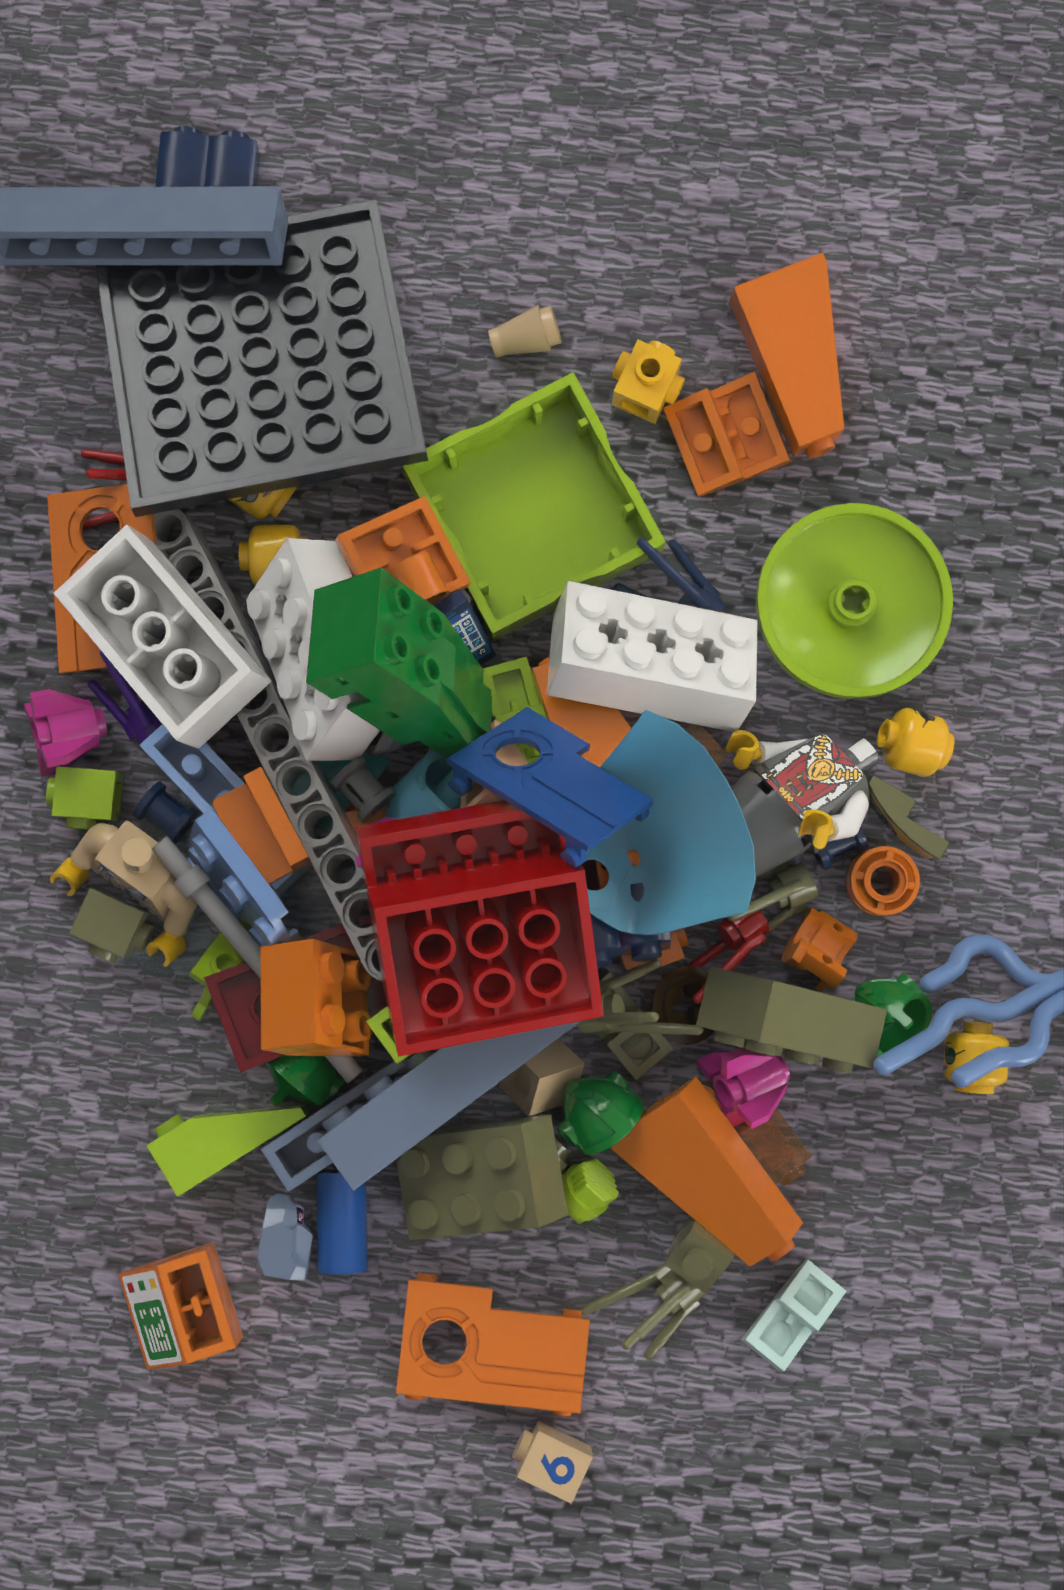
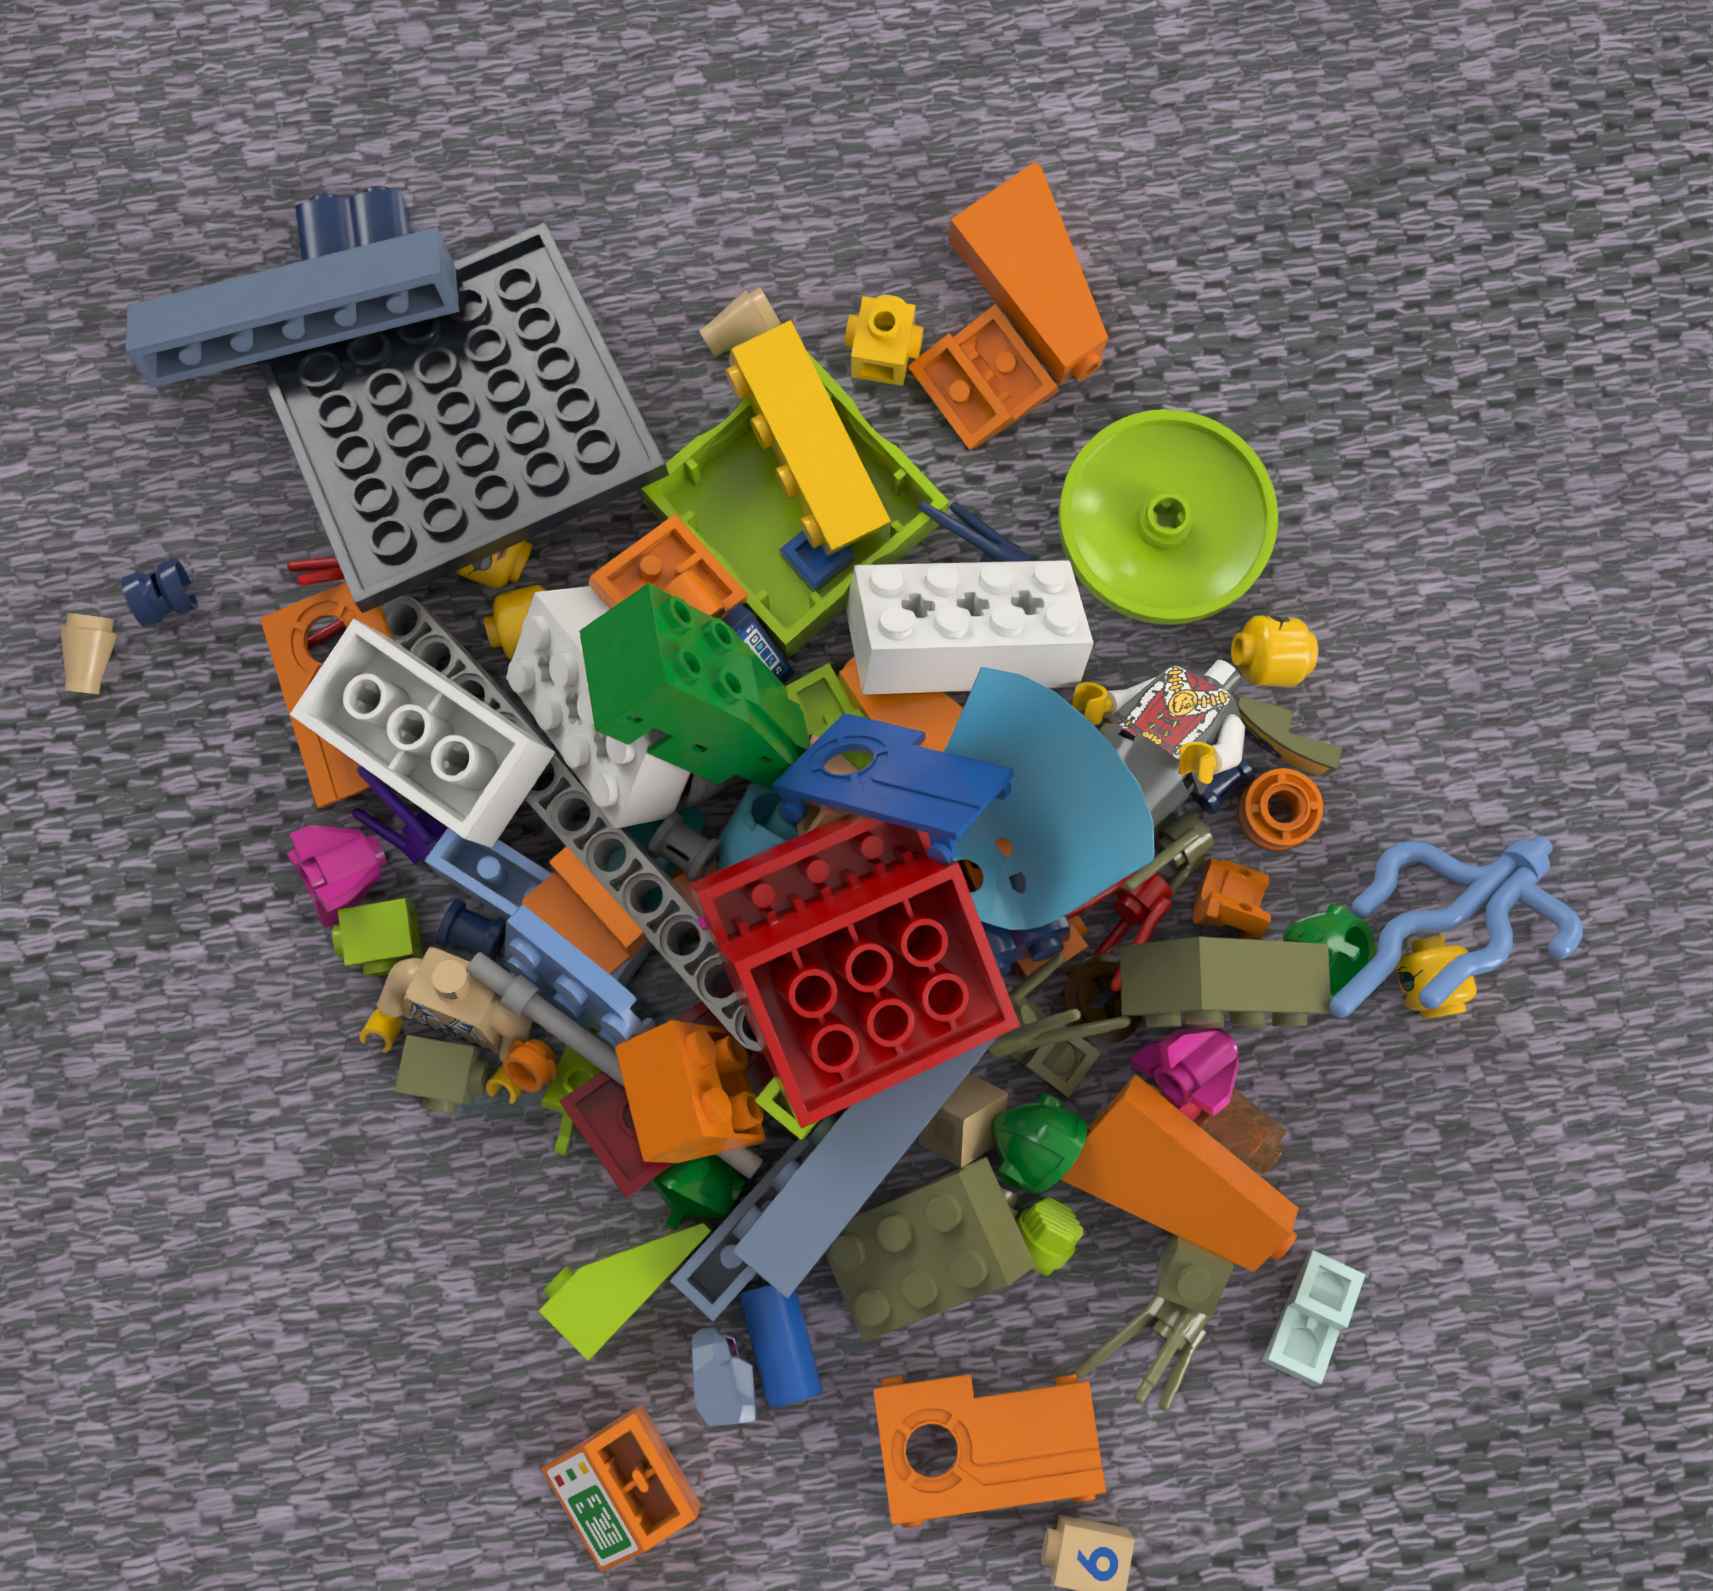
camera: 10 degrees left, 5 degrees down
none -> orange plate [503,1039,558,1093]
none -> yellow brick [725,320,891,557]
none -> blue tile [779,530,856,592]

